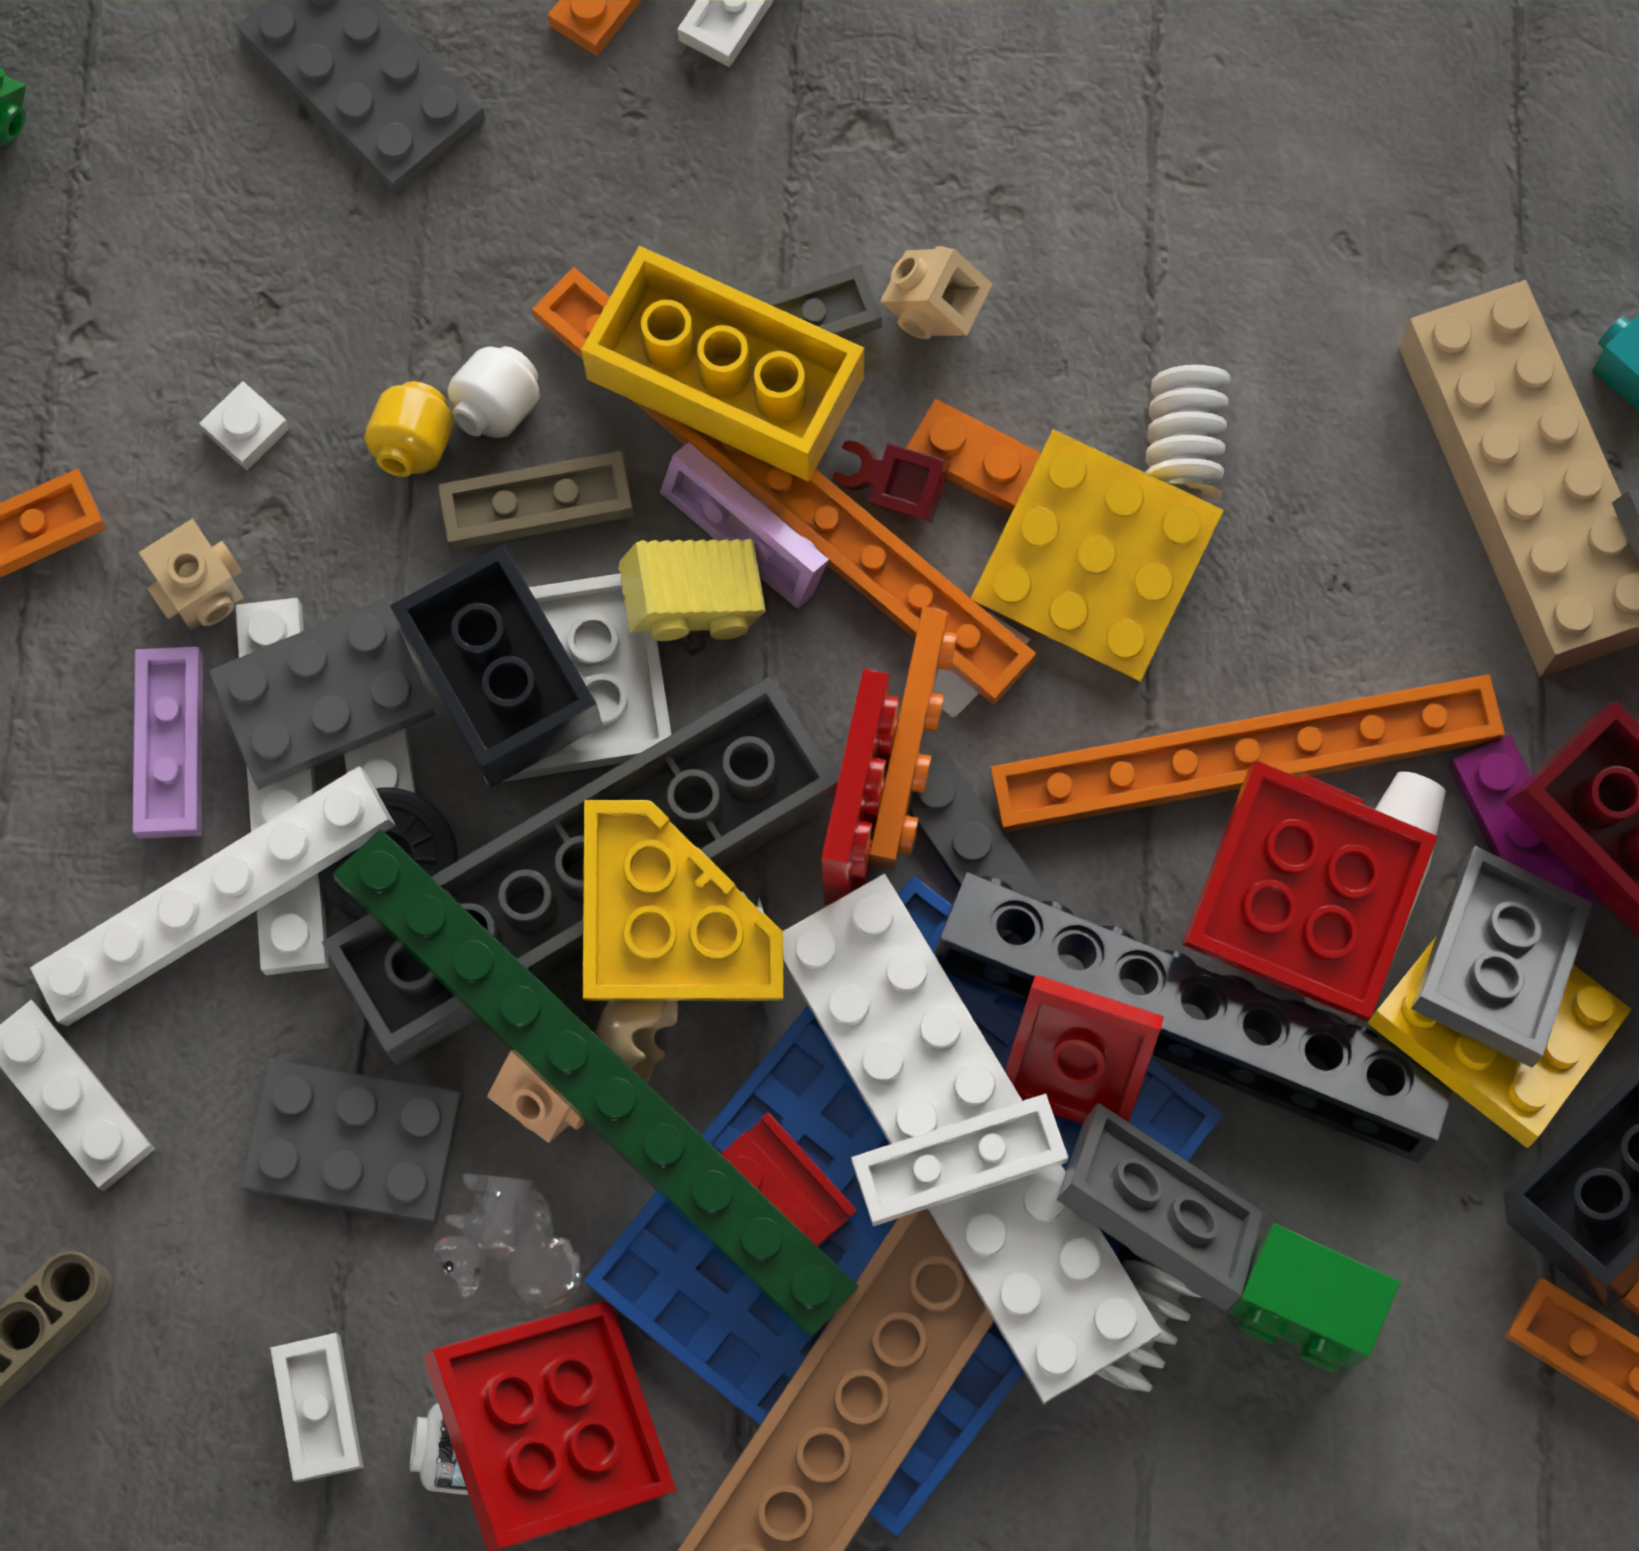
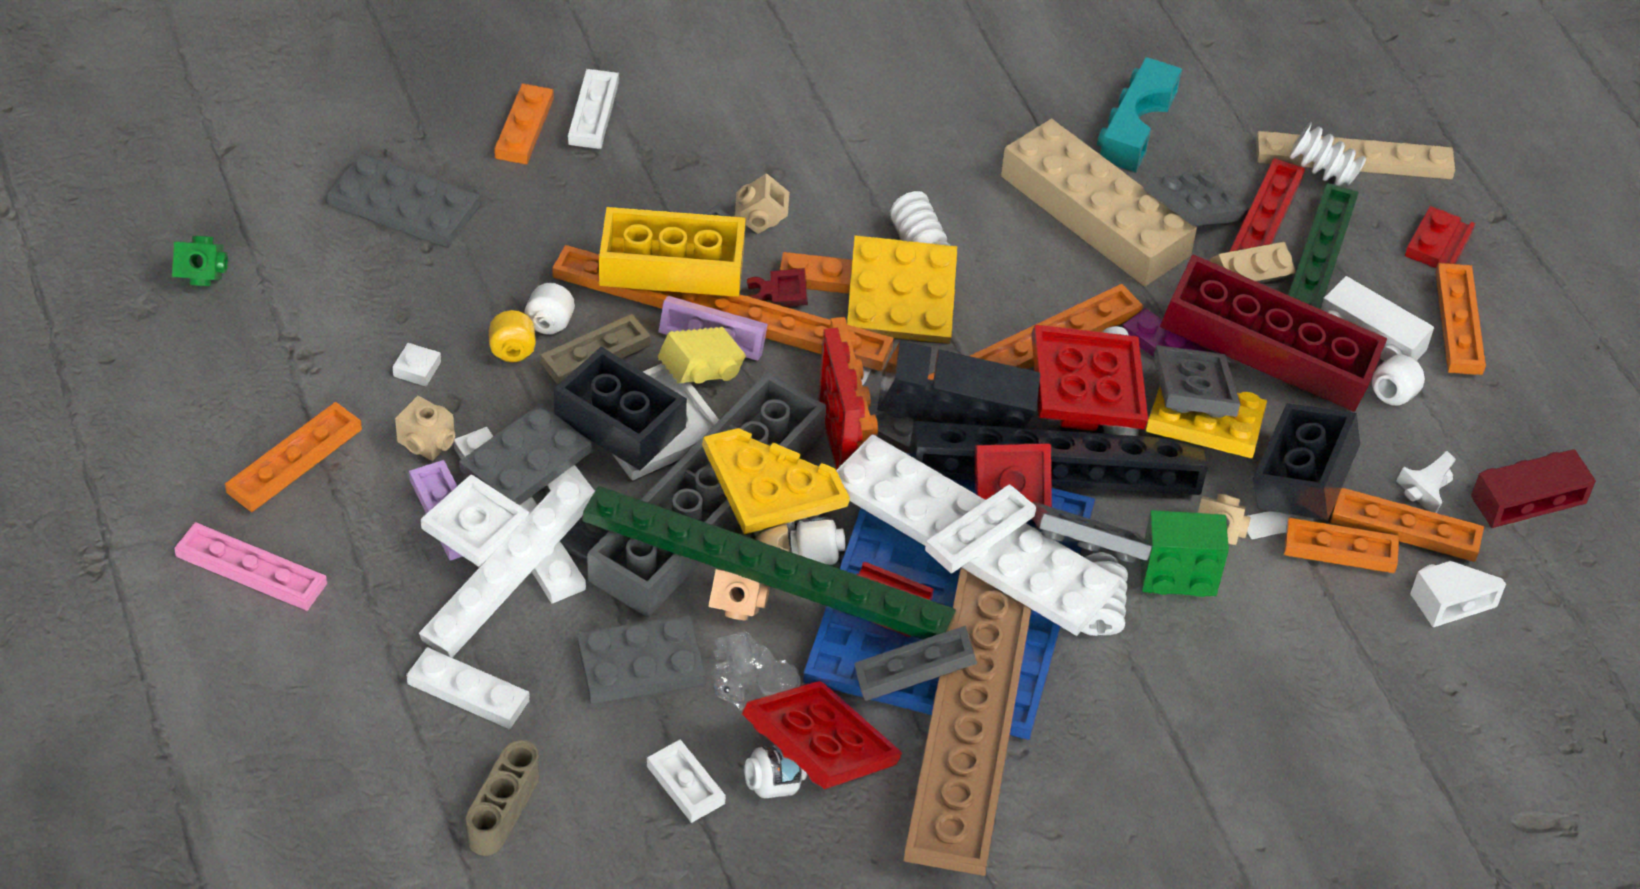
camera: 30 degrees left, 25 degrees down
none -> white plate [421,474,529,567]
none -> white head [791,517,846,565]
none -> dark grey plate [854,626,978,701]
none -> black piece [877,340,1040,428]
none -> tan brick [1198,493,1251,545]
none -> white sticker [1247,511,1314,539]

